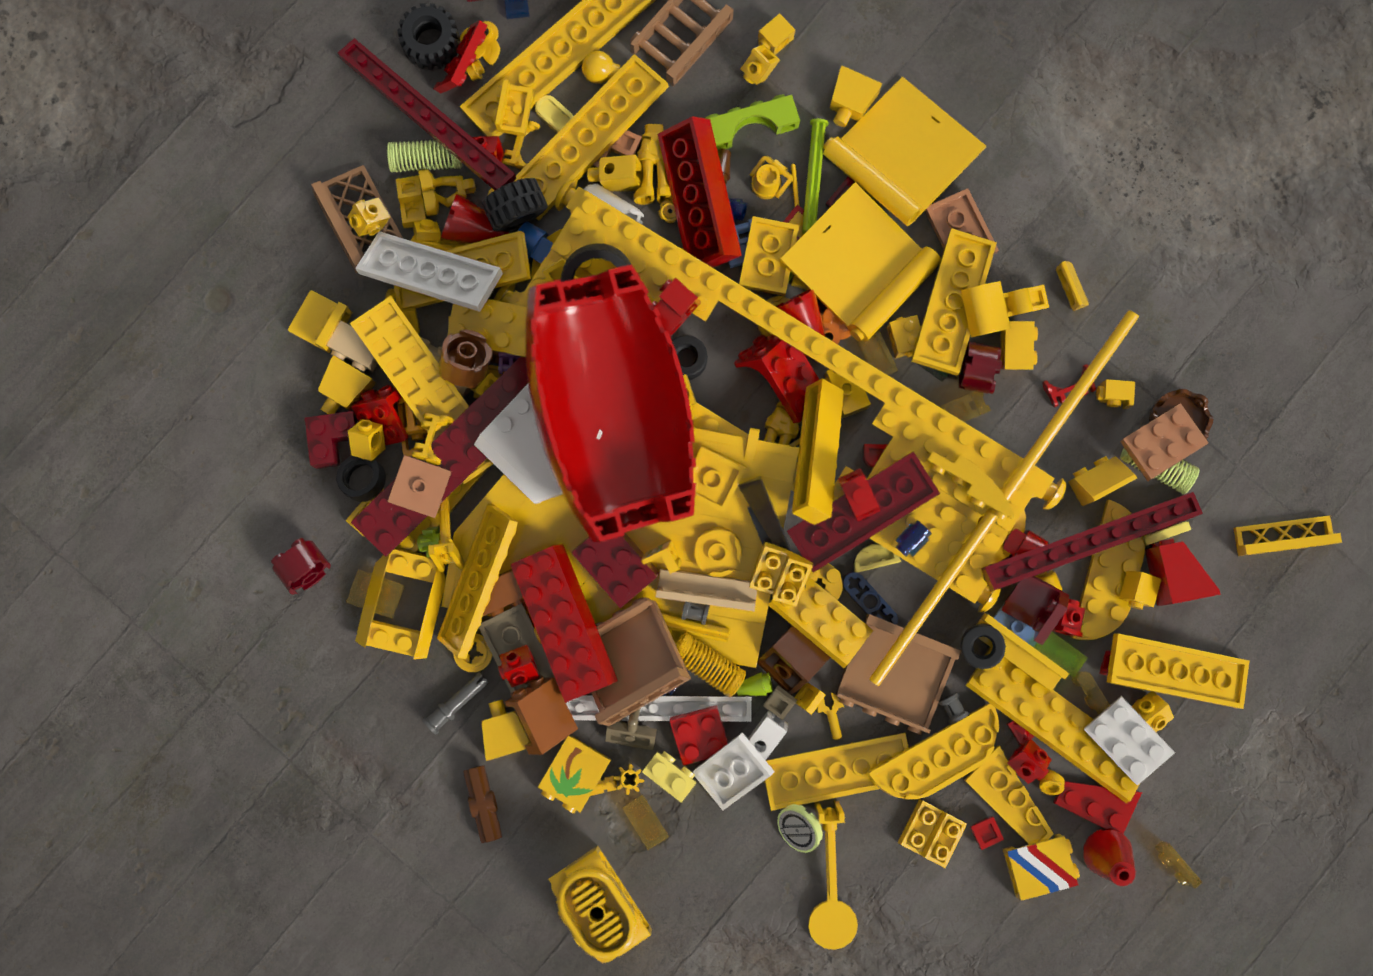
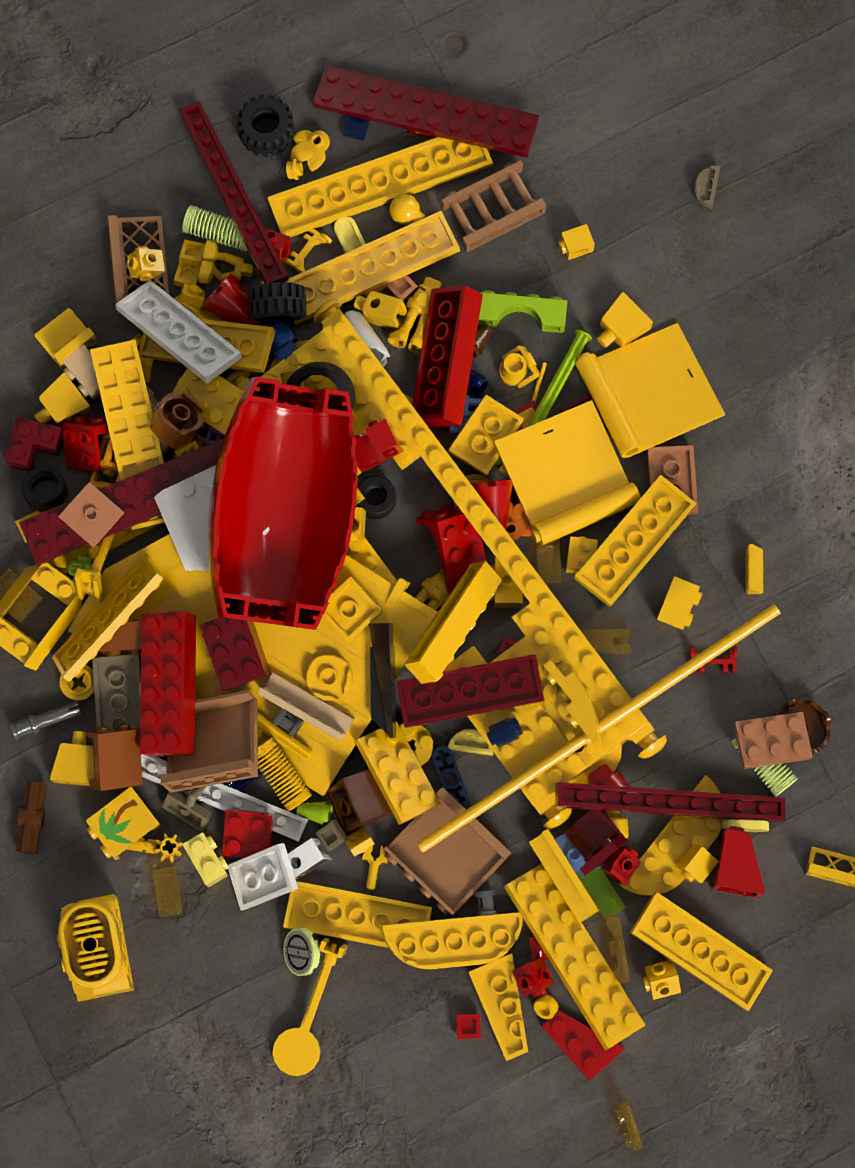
camera: 25 degrees right, 5 degrees down
yellow brick [348,419,386,461] -> none
yellow piece [411,413,453,465] -> none
red wing [433,20,488,94] -> none
yellow bracket [492,79,534,136] -> none
red brick [498,645,539,687] -> none
yellow panel [641,540,682,574] -> none
yellow plate [658,200,677,223] -> none
yellow brick [740,44,780,84] -> none
yellow slope [749,542,813,606] -> none
red torso [838,468,880,522] -> none
yellow slope [898,799,967,868] -> none
dark red brick [958,342,1002,394] -> none
black tyre [960,624,1006,669] -> none
yellow plate [961,281,1049,338] -> none
panel [1003,834,1080,901] -> none
yellow slope [1068,456,1137,506] -> none
red cone [1083,829,1136,886] -> none
white plate [1084,696,1175,785] -> none
yellow brick [1096,379,1135,409] -> none

